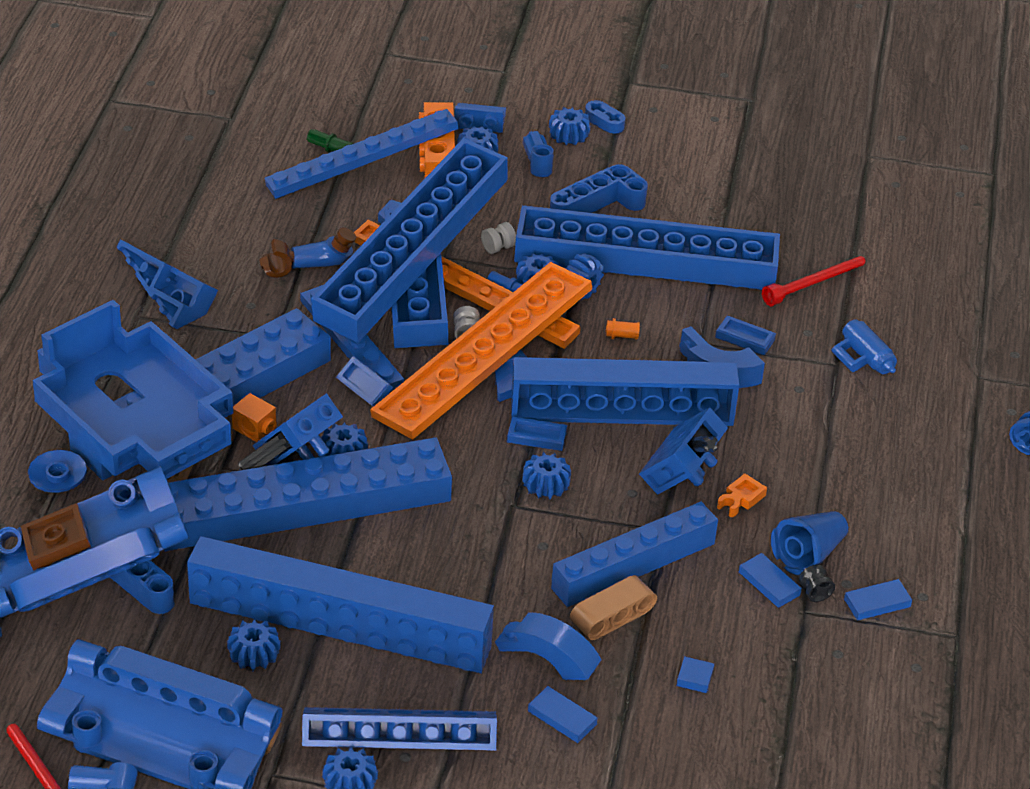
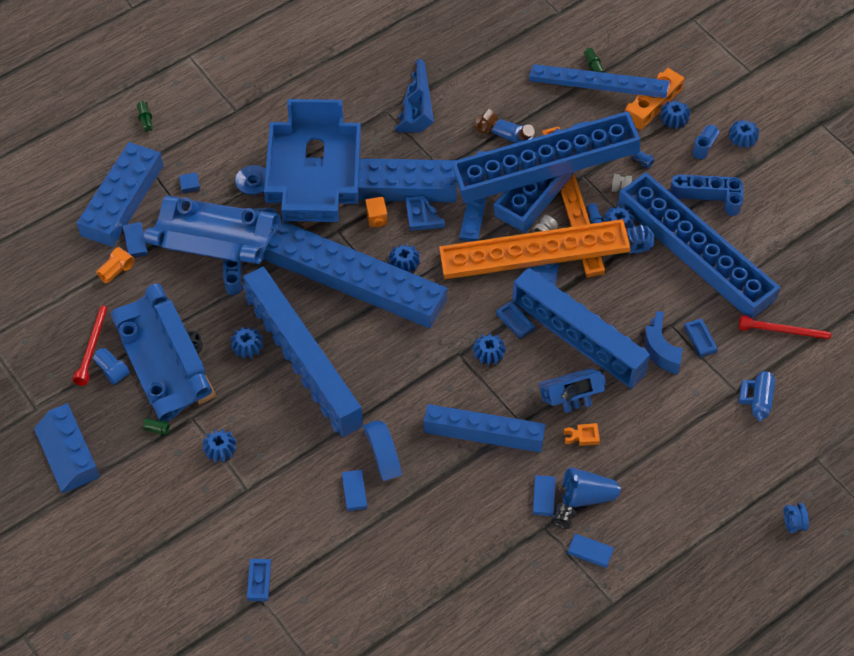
camera: 45 degrees right, 15 degrees up
reddish brown plate [20,503,91,571] -> none
blue piece [238,393,343,470] -> none
blue brick [302,707,497,750] -> none
tile [336,356,394,407] -> none
blue bracket [454,103,506,133] -> none
medium nougat beam [570,575,657,640] -> none
blue beam [585,100,625,134] -> none
orange pin [606,318,640,340] -> none
blue tile [677,656,714,693] -> none
none -> blue wing [405,196,445,231]
none -> blue pin [631,151,655,168]

